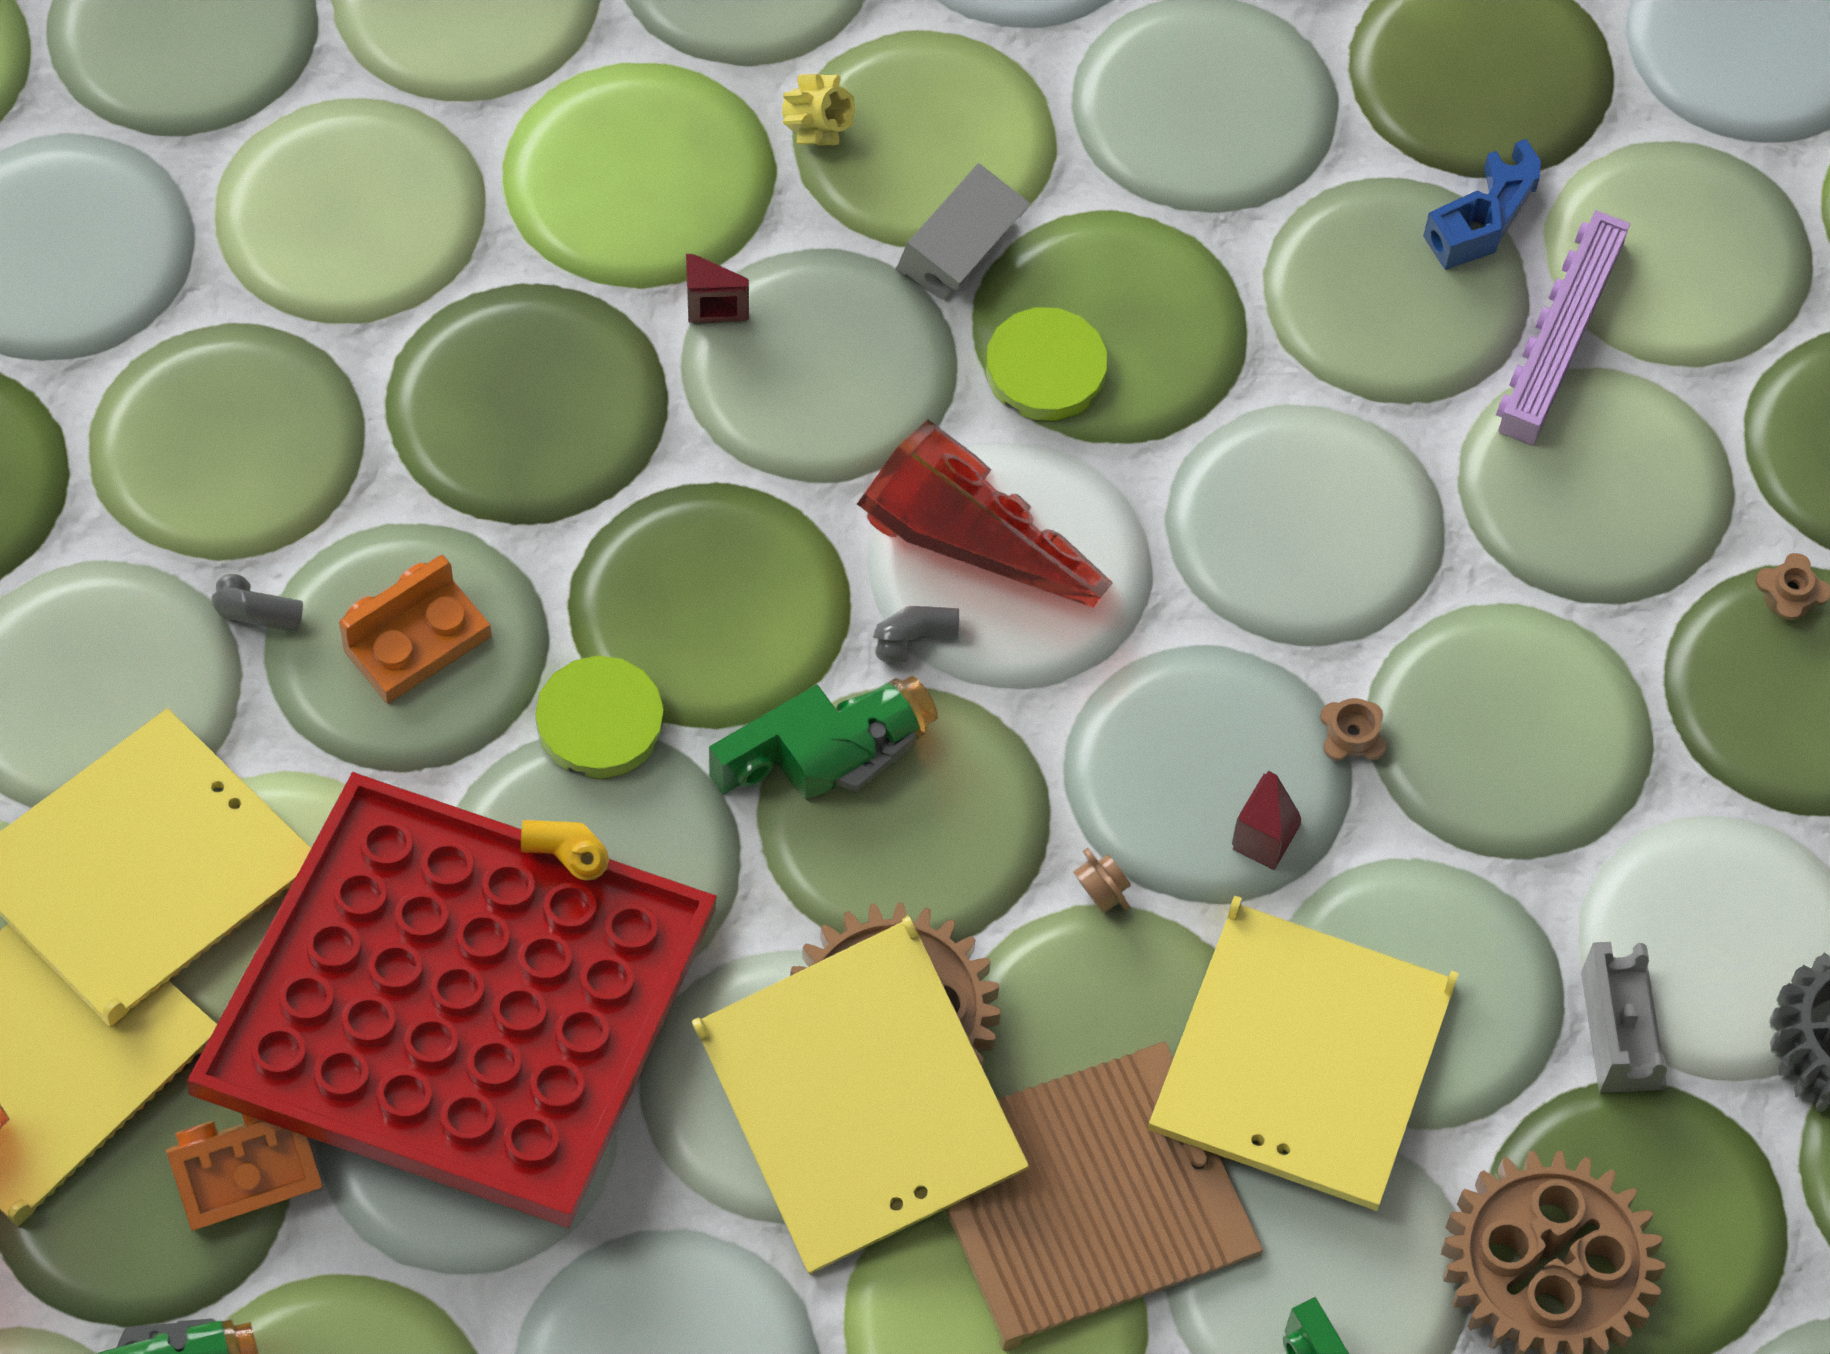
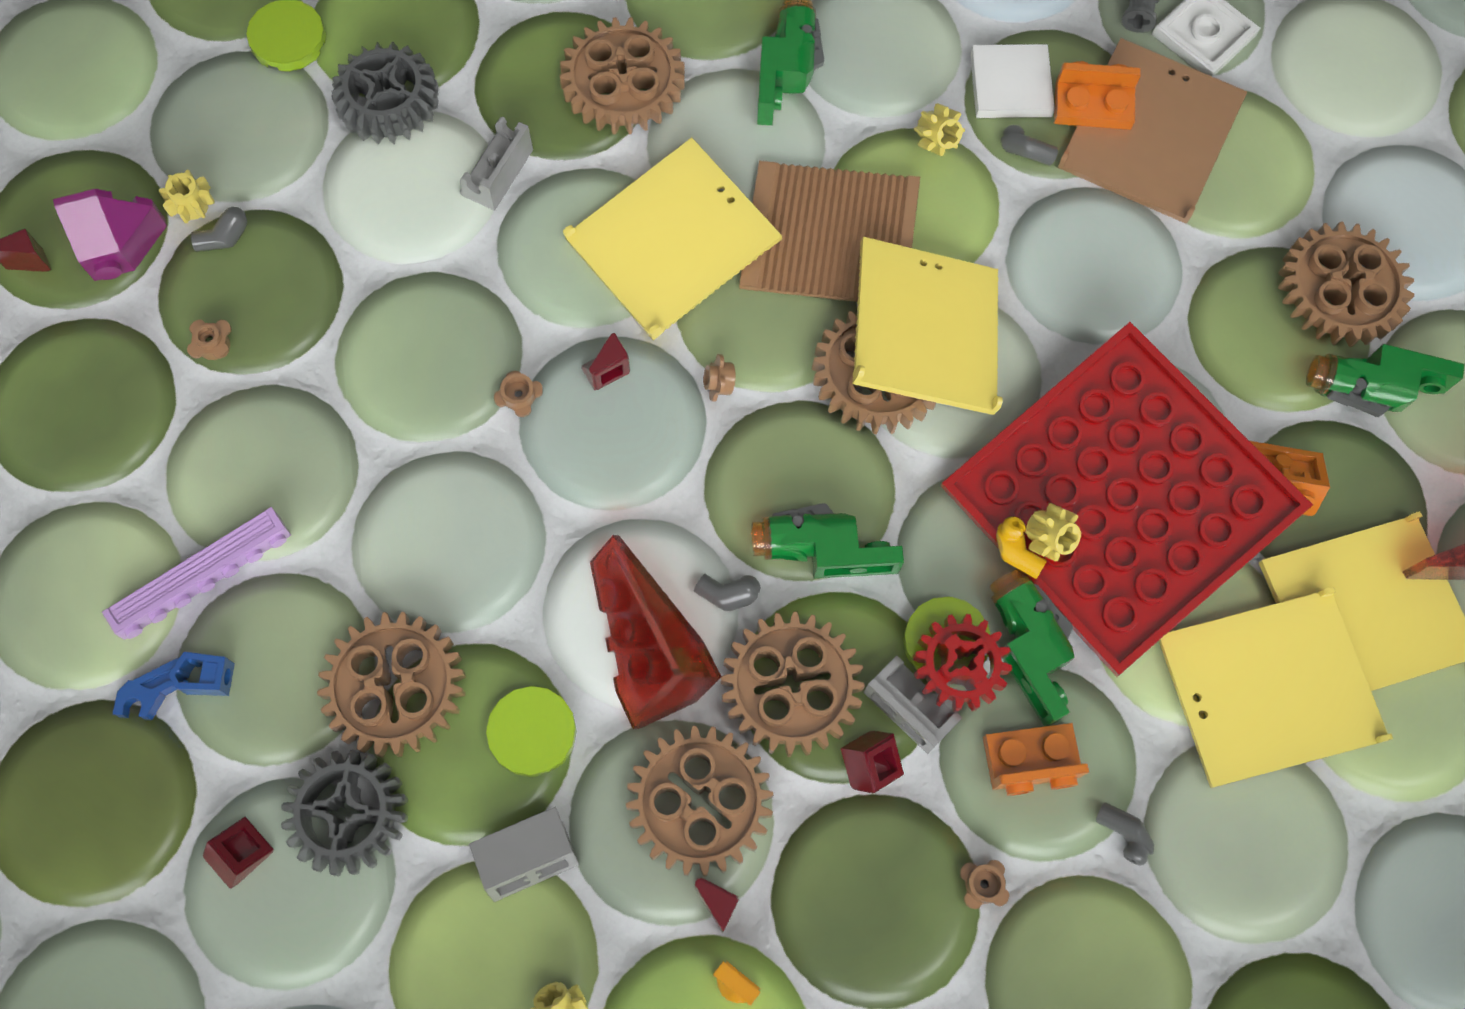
camera: 150 degrees left, 10 degrees up
none -> dark red slope [203,817,274,889]
none -> dark grey gear [281,750,408,876]
none -> medium nougat gear [317,612,466,758]
none -> medium nougat gear [626,726,774,877]
none -> light orange tile [713,961,761,1006]
none -> medium nougat gear [721,612,865,757]
none -> dark red slope [841,731,904,793]
none -> light grey hinge [863,656,962,754]
none -> red gear [913,614,1012,712]
none -> medium nougat plate [960,860,1009,909]
none -> green plate [989,569,1075,727]
none -> light yellow gear [1025,503,1081,561]

